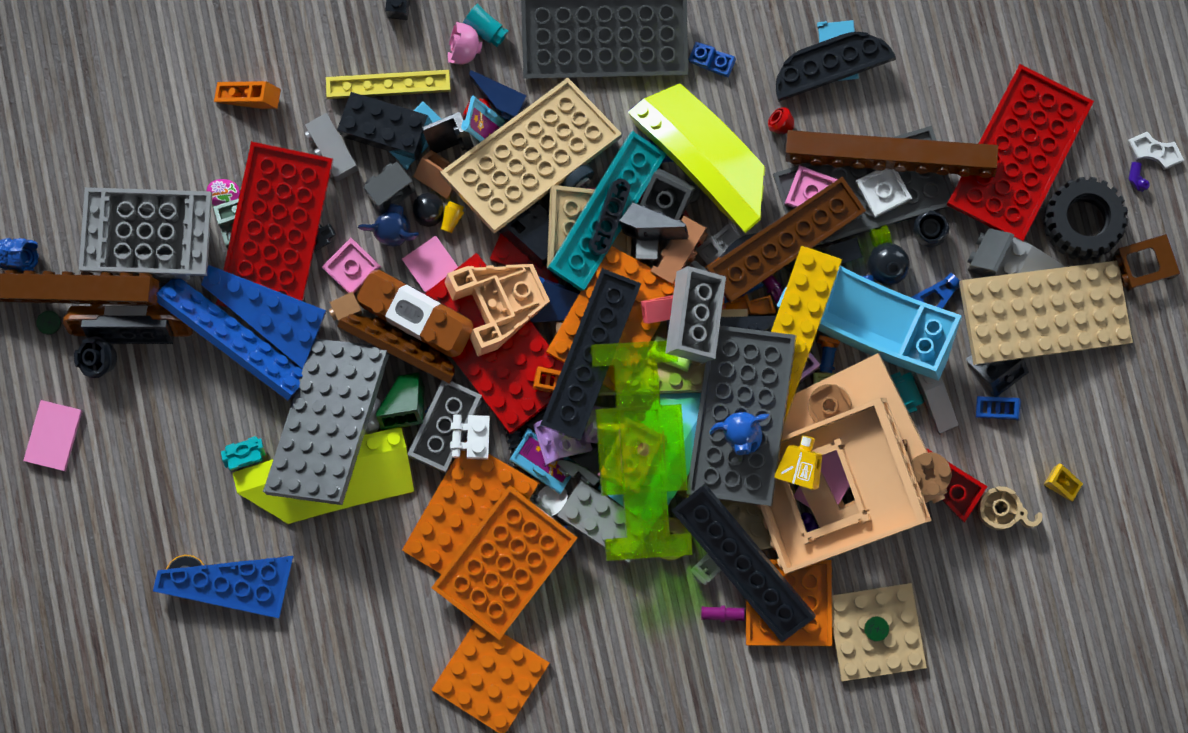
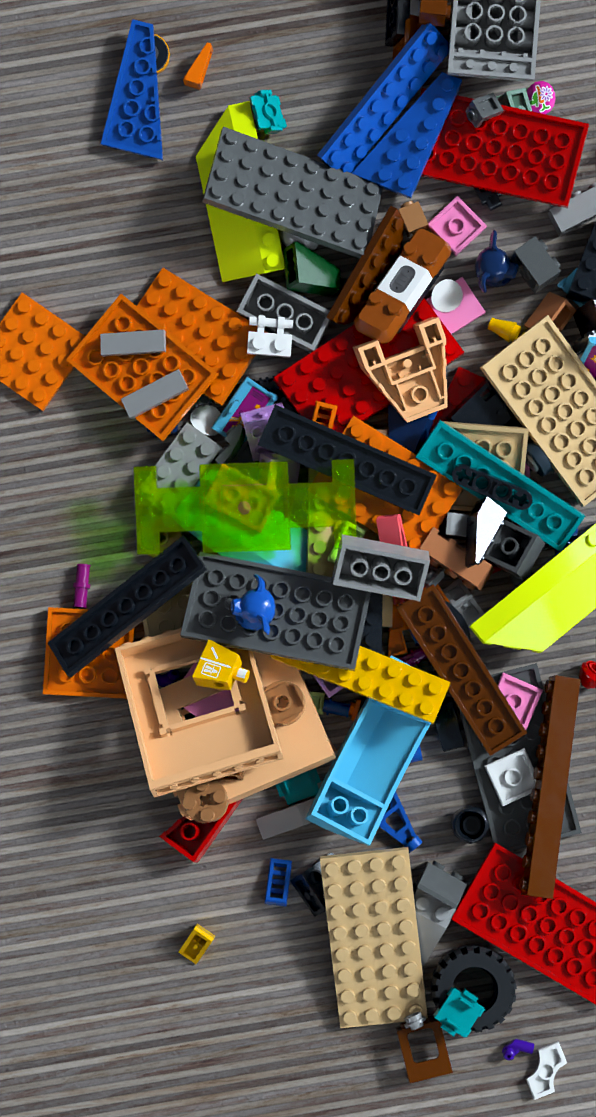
camera: 90 degrees right, 5 degrees up
black hair [413,193,444,227] -> none
light grey bracket [690,554,721,585] -> none
tan plate [832,583,927,682] -> none
dark green piece [864,616,889,641] -> none
black cylinder [867,242,910,285] -> none
clear neon green wheel [870,225,892,248] -> none
tan piece [977,486,1042,530] -> none
none -> light grey tile [100,329,166,357]
none -> light grey tile [121,369,189,419]
none -> orange slope [183,42,213,90]
none -> light grey plate [404,1012,426,1030]
none -> white sticker [431,279,463,312]
none -> teal piece [434,987,485,1038]
none -> dark grey bracket [466,93,504,128]

